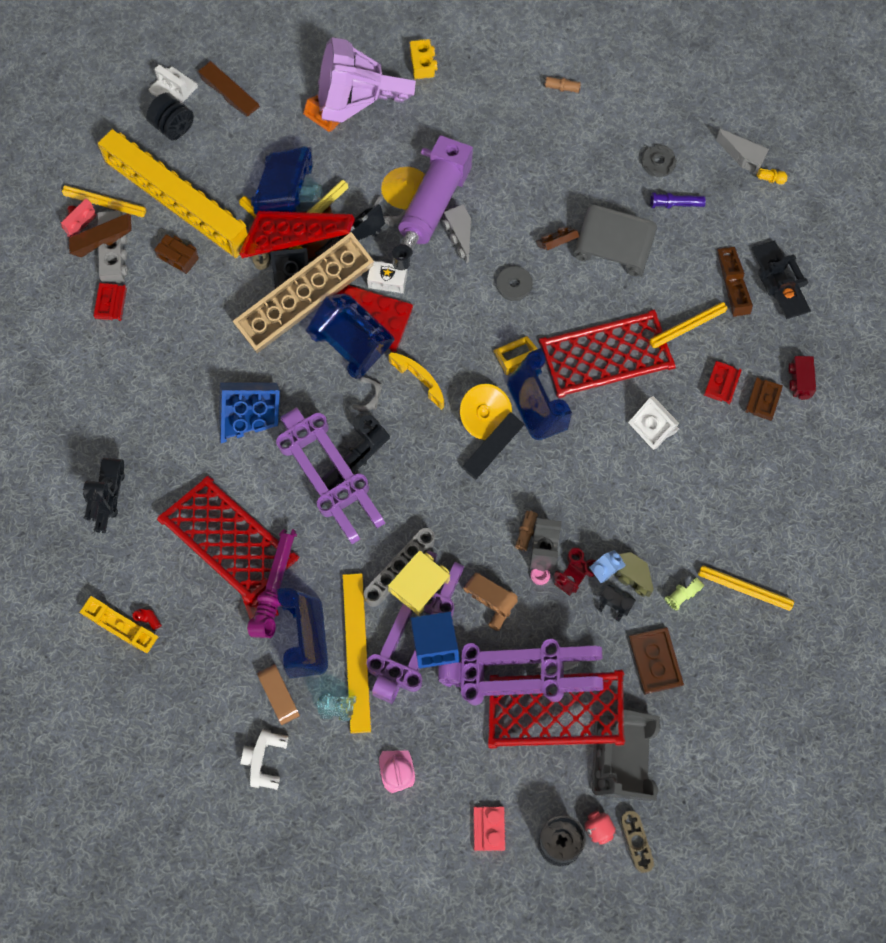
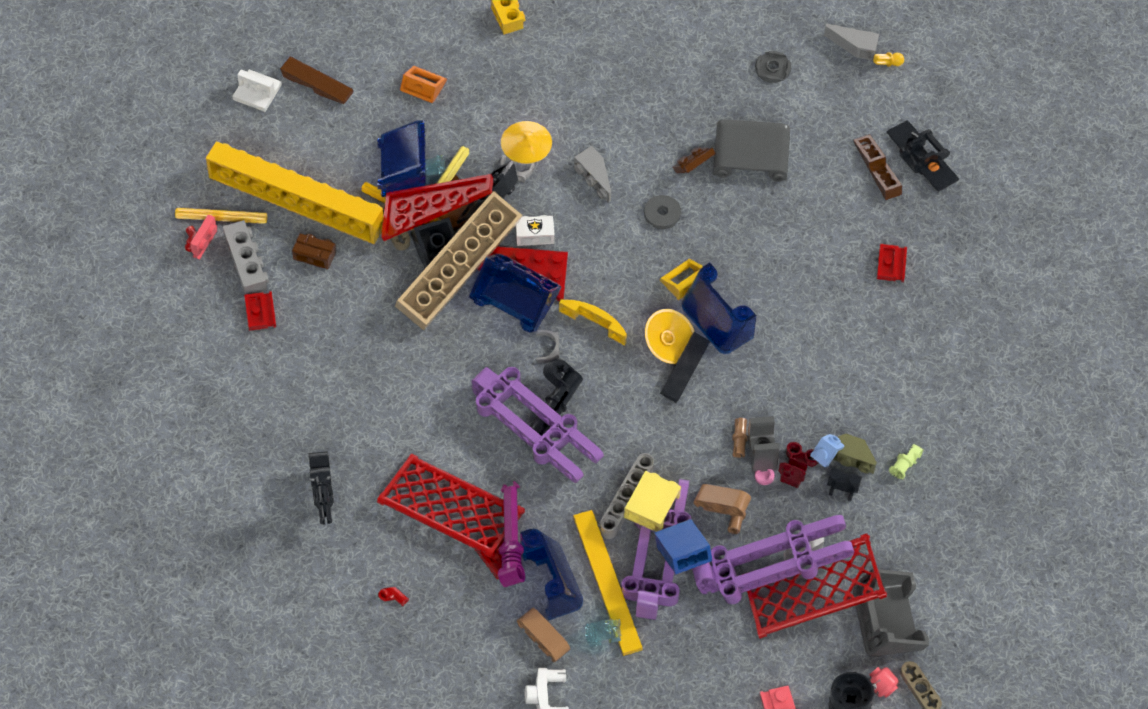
camera: 15 degrees left, 10 degrees down
reddish brown slope [69,213,132,257] -> none
yellow slope [79,596,158,654] -> none
black wheel [146,93,194,141] -> none
blue wedge [219,382,280,443] -> none
lavender plate [318,37,416,123] -> none
bright pink piece [379,750,415,793] -> none
medium lavender piece [392,135,473,271] -> none
red door [539,309,676,399] -> none
medium nougat pin [545,76,581,93] -> none
white bracket [628,396,679,450] -> none
reddish brown tile [628,627,684,695] -> none
yellow axle [649,302,727,348] -> none
dark purple pin [650,192,706,209] -> none
yellow axle [698,565,794,611] -> none
reddish brown plate [745,377,783,421] -> none
dark red brick [788,356,816,400] -> none

